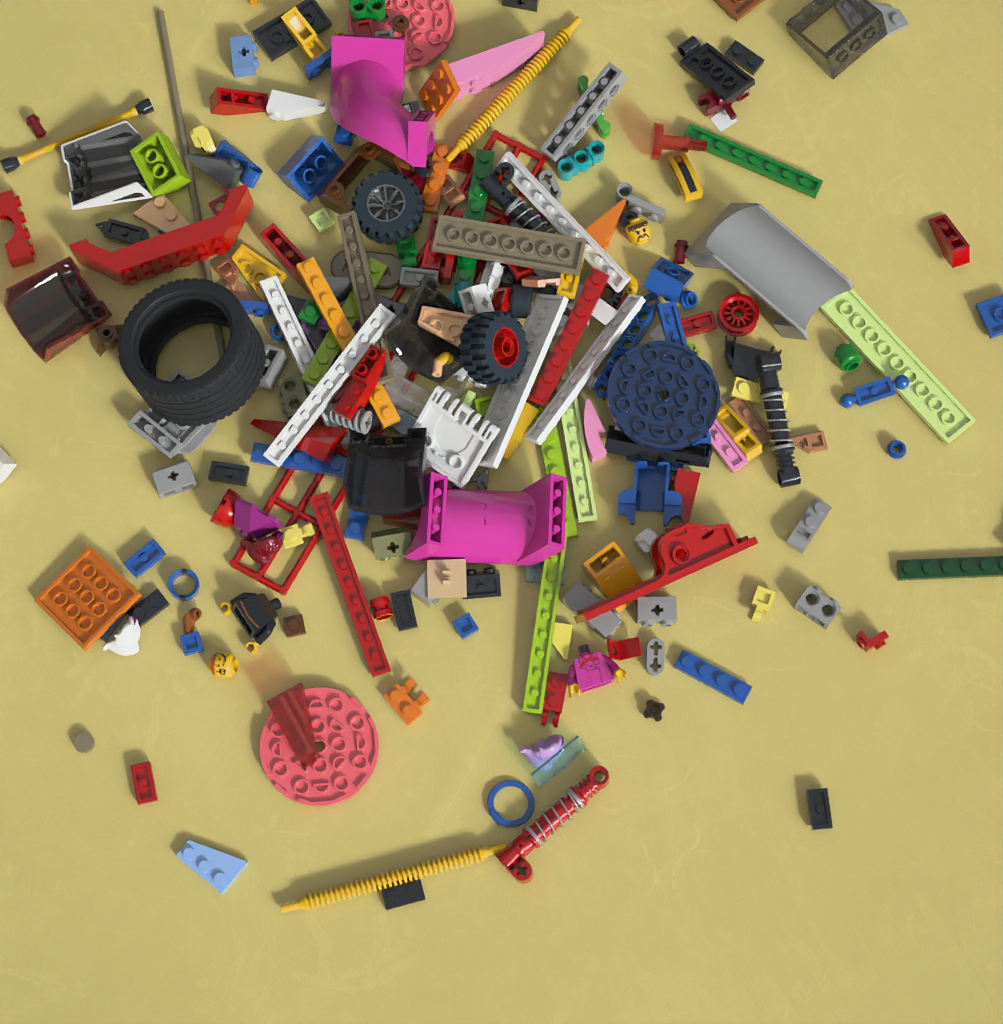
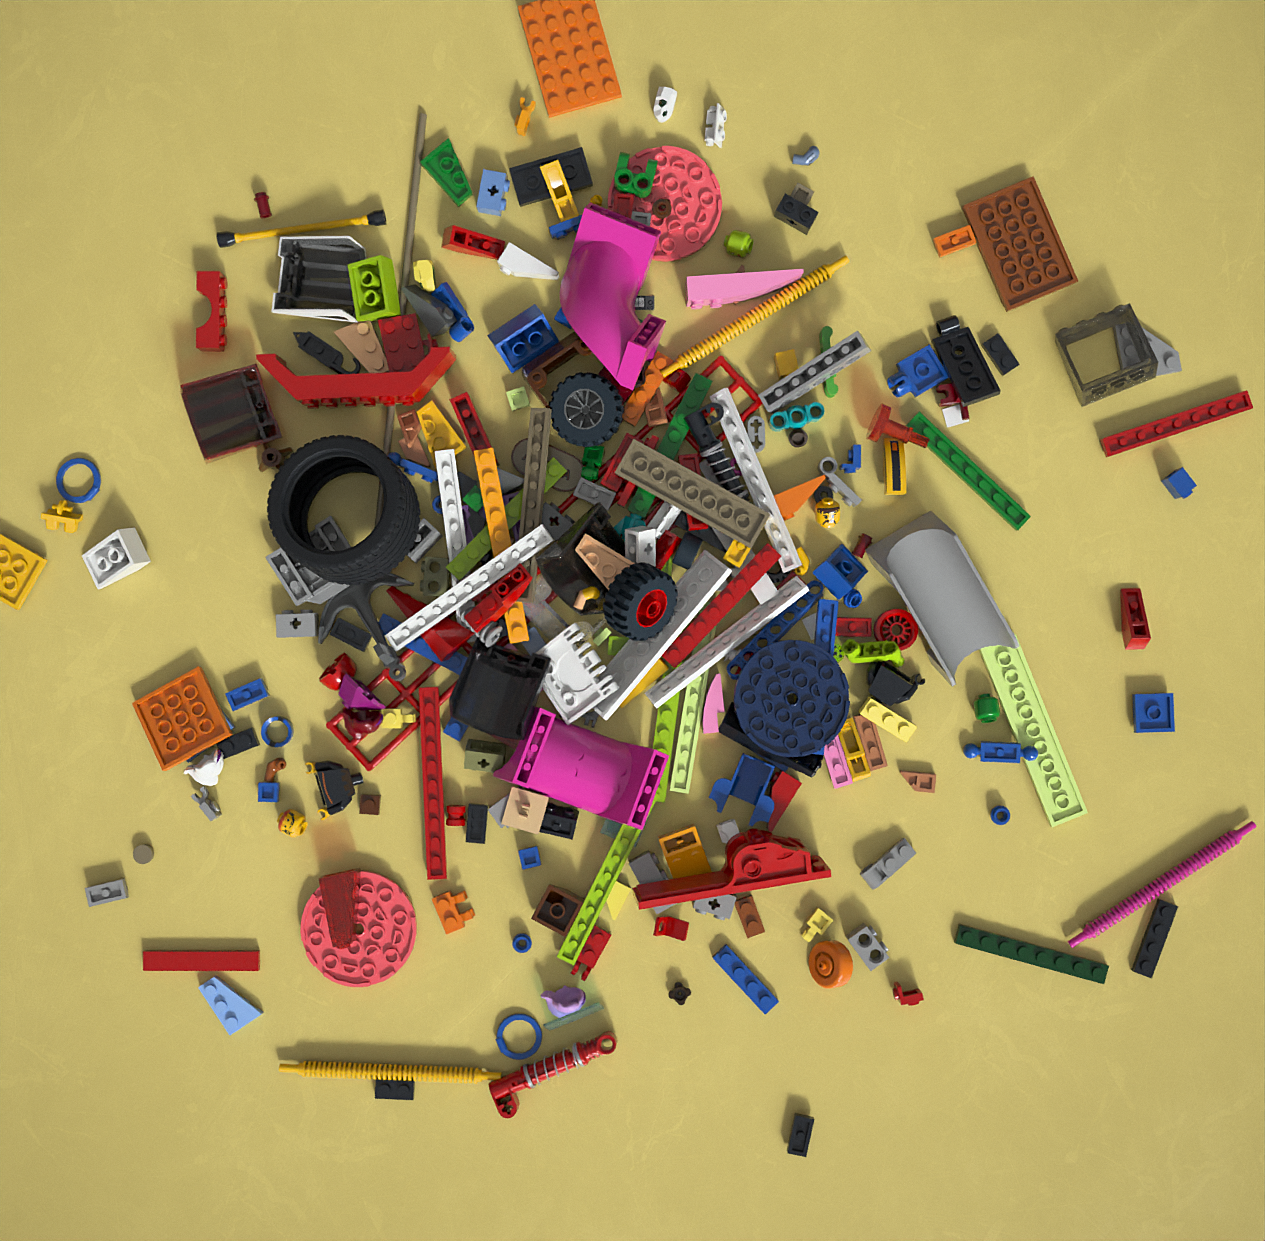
camera: 20 degrees right, 15 degrees up
red plate [130,761,158,805] -> none
orange plate [418,60,461,122] -> none
nougat tile [522,275,561,287] -> none
dark pink torso [566,644,628,698] -> none
light grey beam [646,638,665,677] -> none
black piece [755,352,801,488] -> none
none -> light grey plate [85,878,129,907]
none -> red tile [143,950,260,971]
none -> light grey plate [191,786,222,821]
none -> dark grey piece [318,573,414,681]
none -> red plate [378,313,425,372]
none -> green wing [420,138,473,207]
none -> blue plate [512,933,532,953]
none -> reddish brown slope [531,884,584,937]
none -> lime head [724,230,754,258]
none -> dark orange plate [735,895,765,939]
none -> yellow brick [774,349,799,379]
none -> dark brown plate [788,429,808,447]
none -> orange wheel [809,940,853,988]
none -> blue bracket [840,445,861,473]
none -> lime beam [842,639,905,667]
none -> blue plate [887,344,949,397]
none -> red plate [1100,390,1253,458]
none -> blue brick [1161,467,1197,499]

